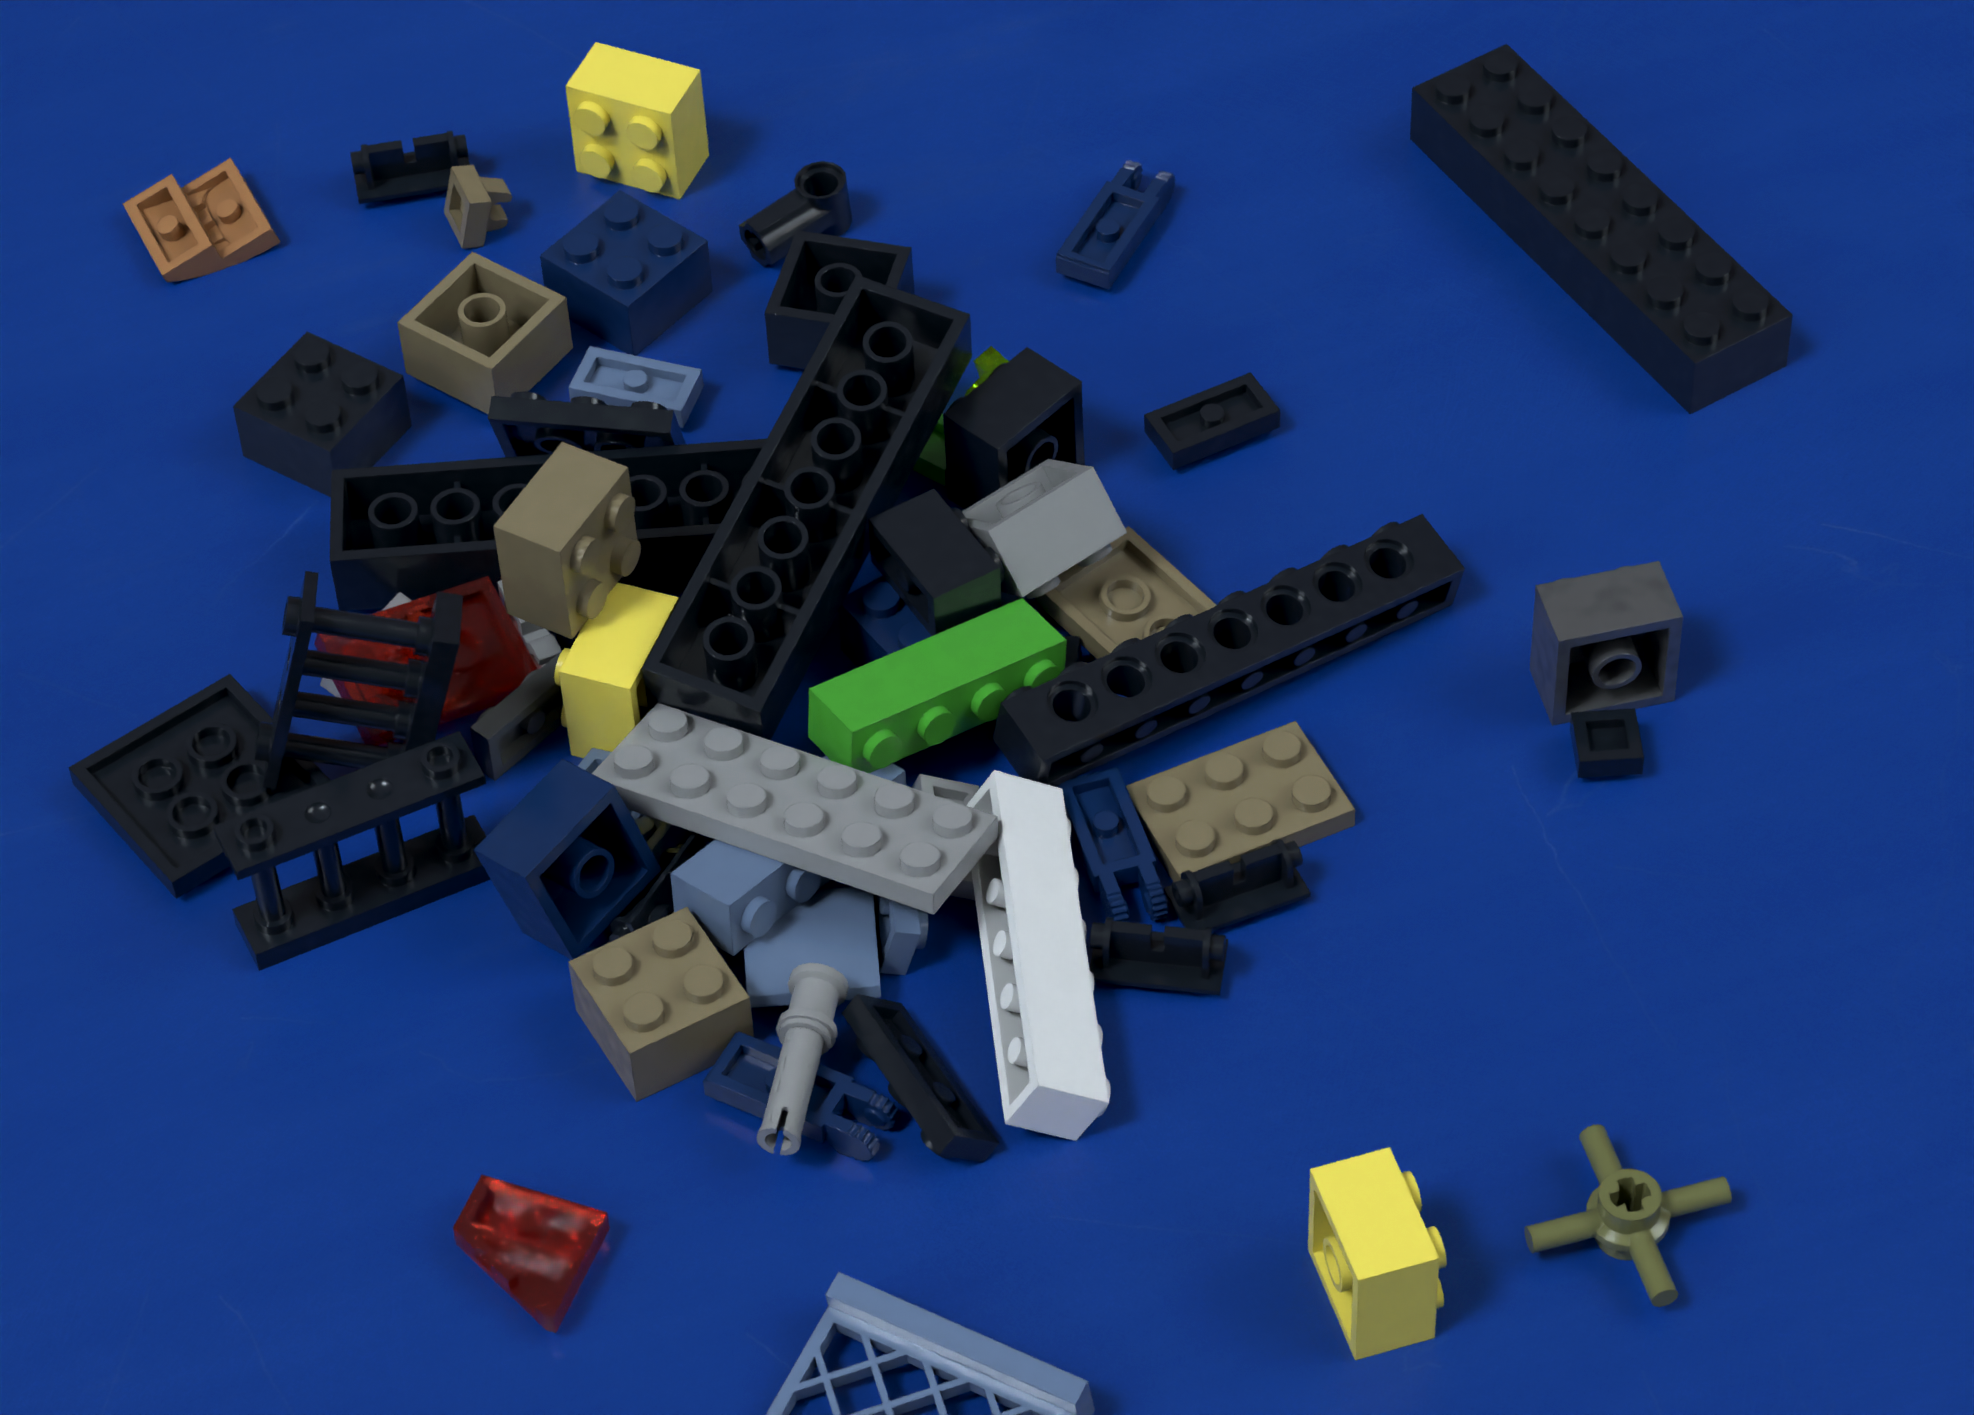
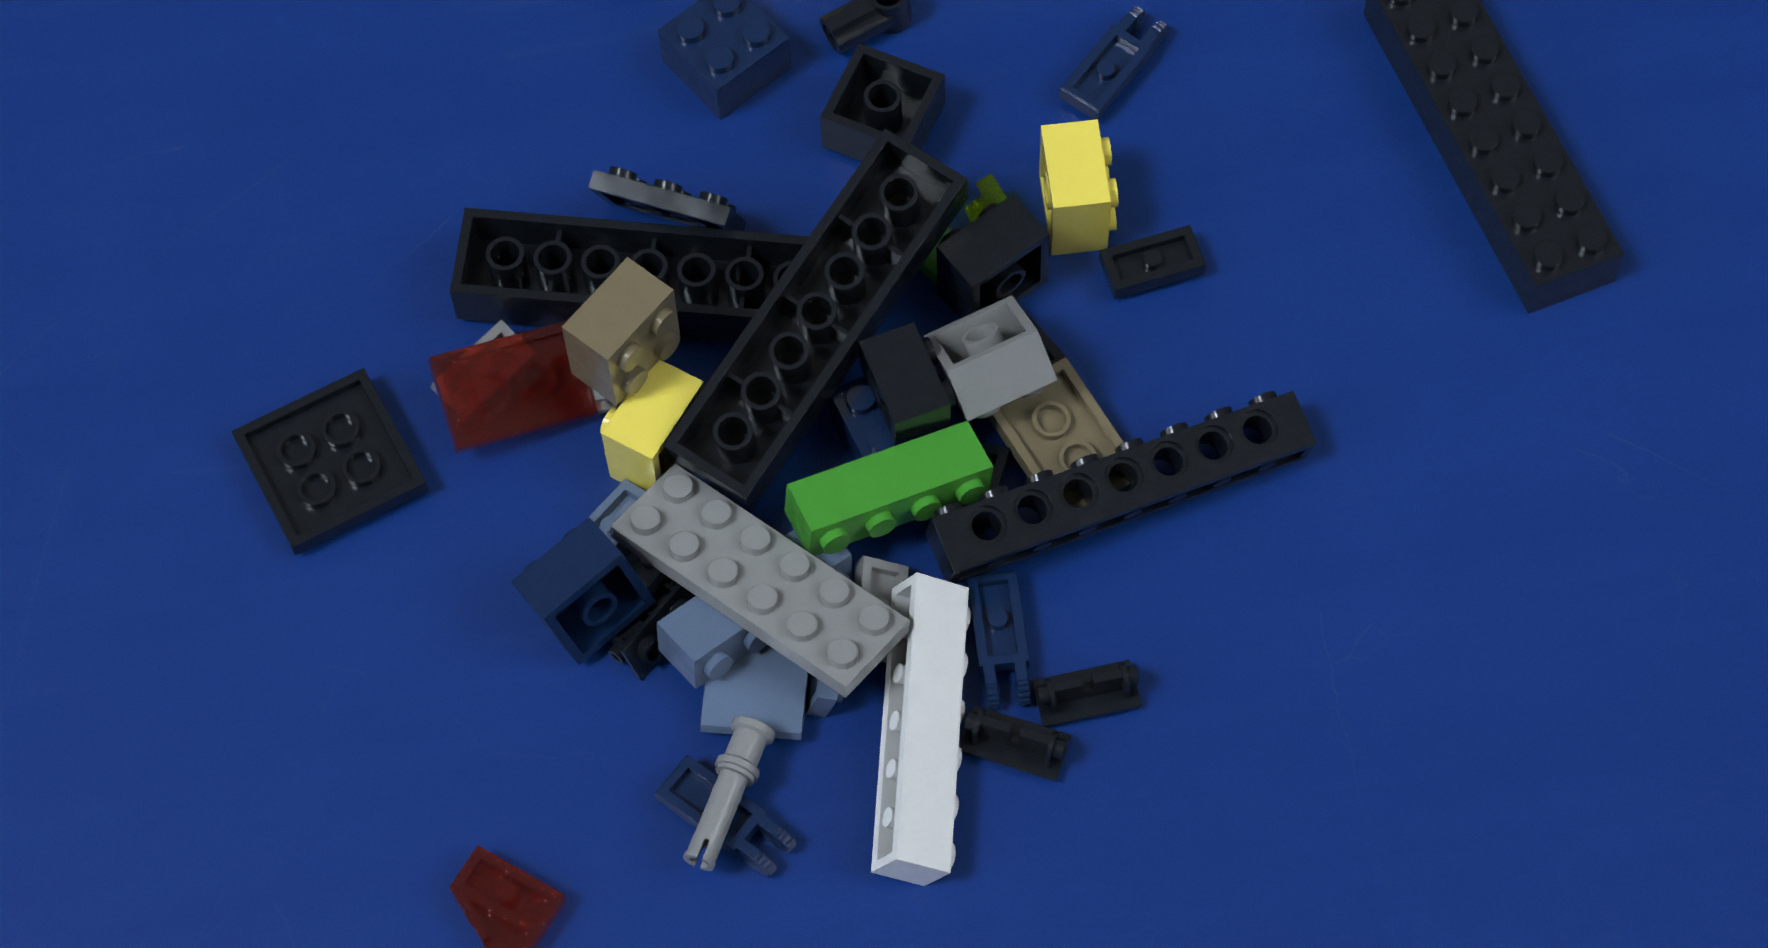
camera: 10 degrees right, 15 degrees up
black fence [213,731,491,971] -> none
black brick [233,332,412,497] -> none
black fence [254,571,463,789] -> none
dark tan brick [397,252,573,415] -> none
dark grey plate [470,653,563,781] -> none
sand blue plate [568,346,704,428] -> none
dark tan brick [568,907,754,1102] -> none
black plate [842,994,999,1163] -> none
dark tan plate [1126,721,1355,882] -> none
flat silver brick [1530,561,1683,726] -> none
black plate [1570,708,1644,778] -> none
none -> light yellow brick [1039,119,1119,256]

